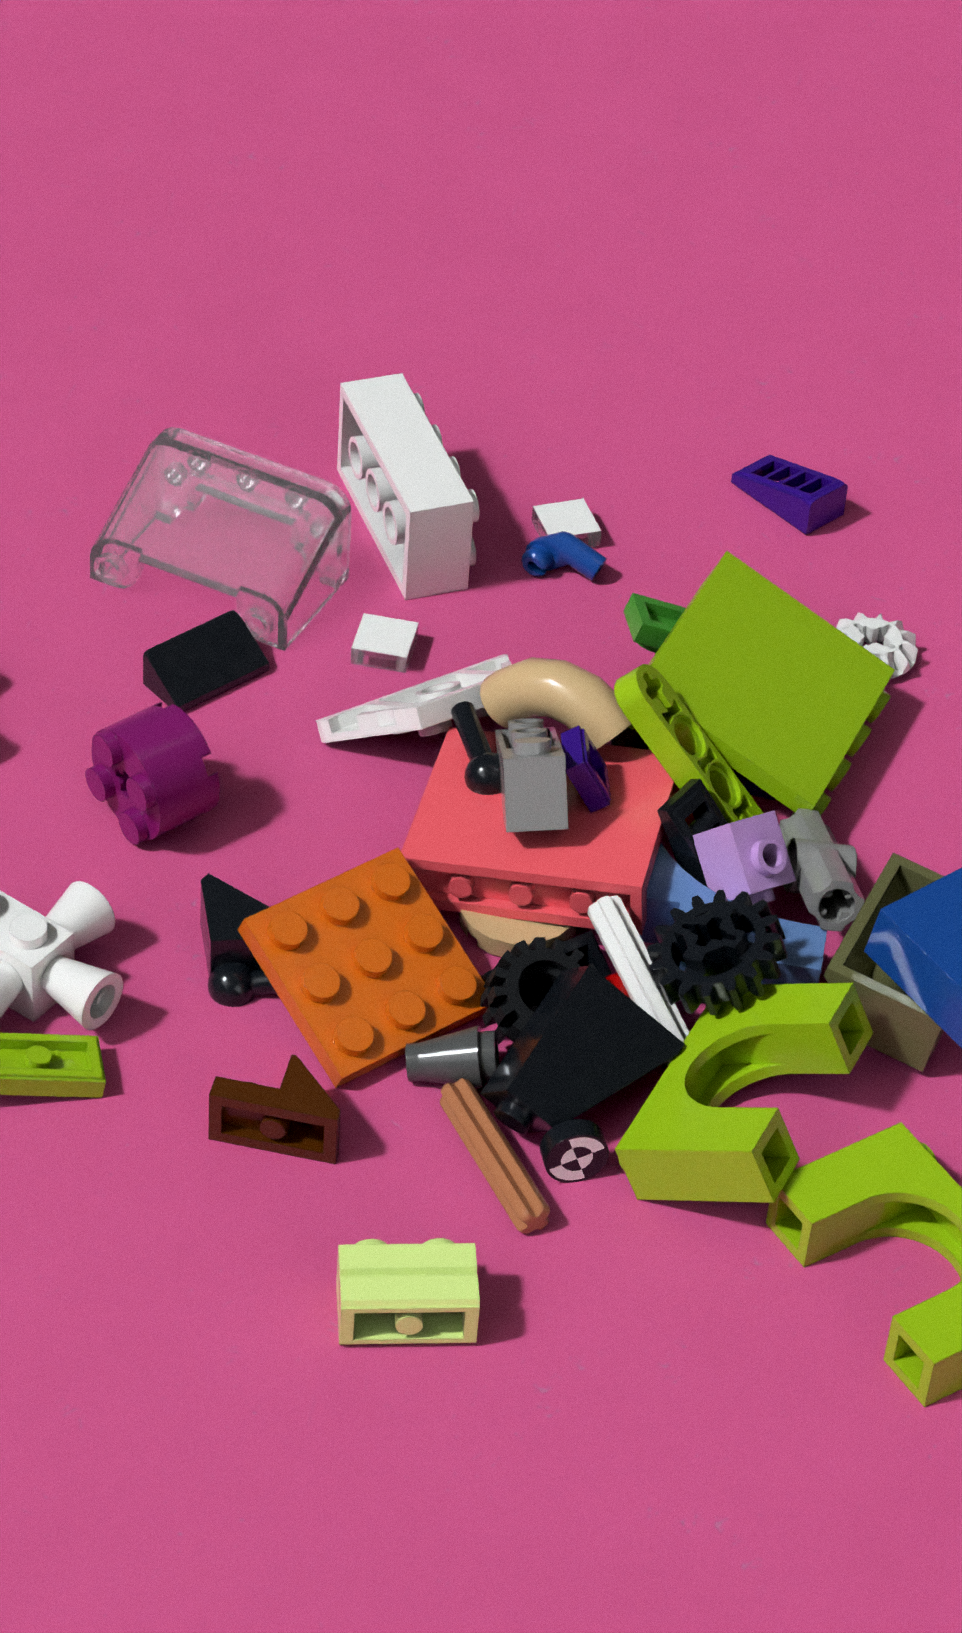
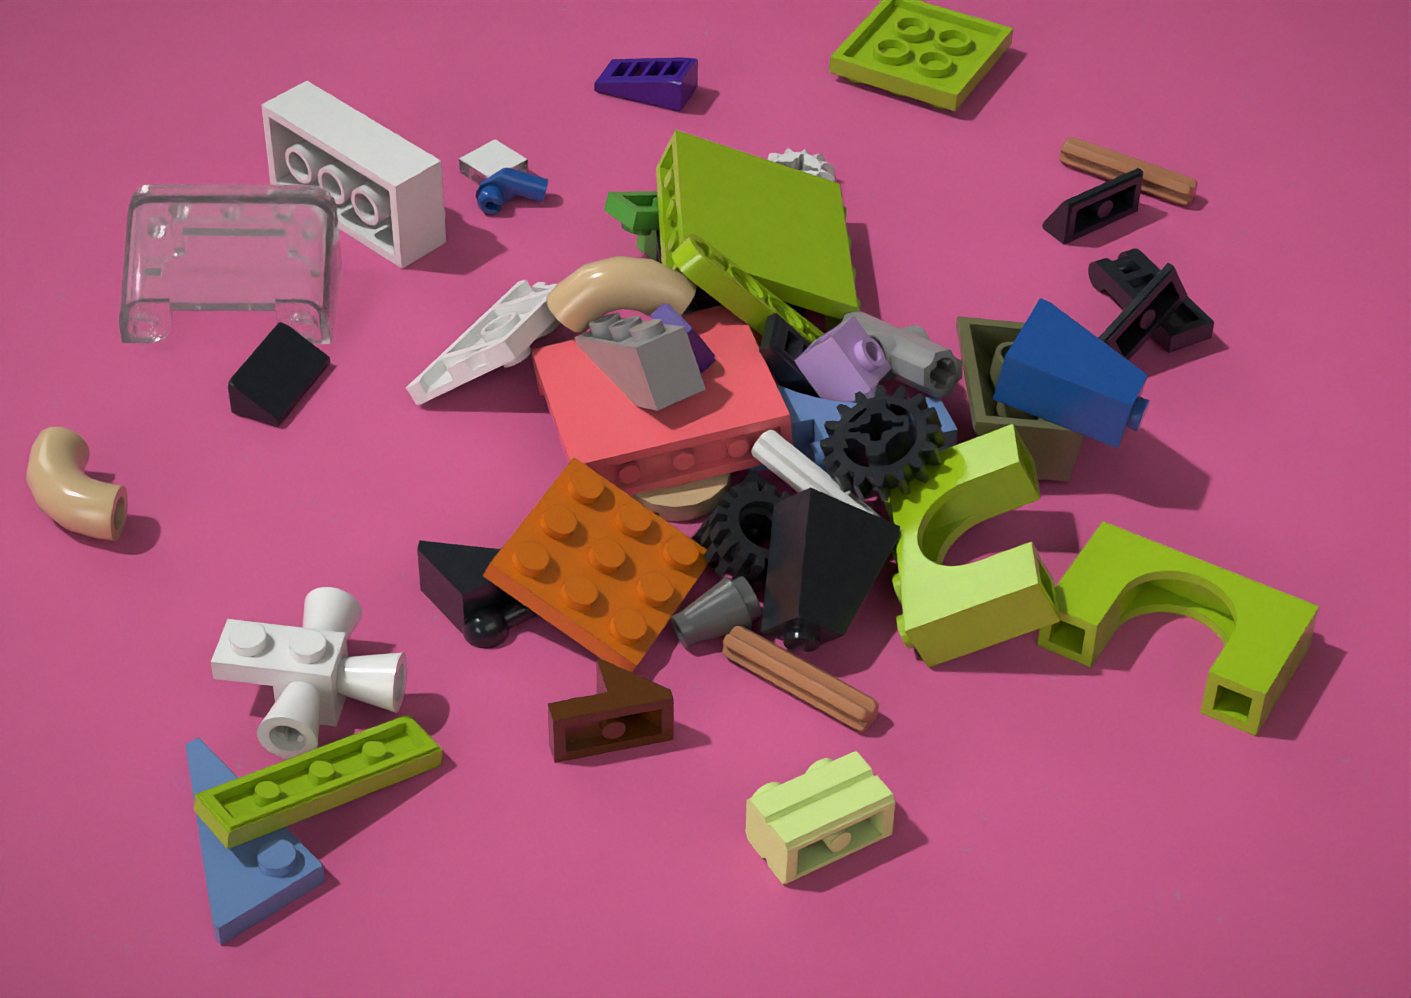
camera: 25 degrees left, 0 degrees up
magenta brick [85,702,220,845] -> none
white tile [351,613,419,673] -> none
black bar [451,701,501,795] -> none
black tile [540,1119,609,1183] -> none

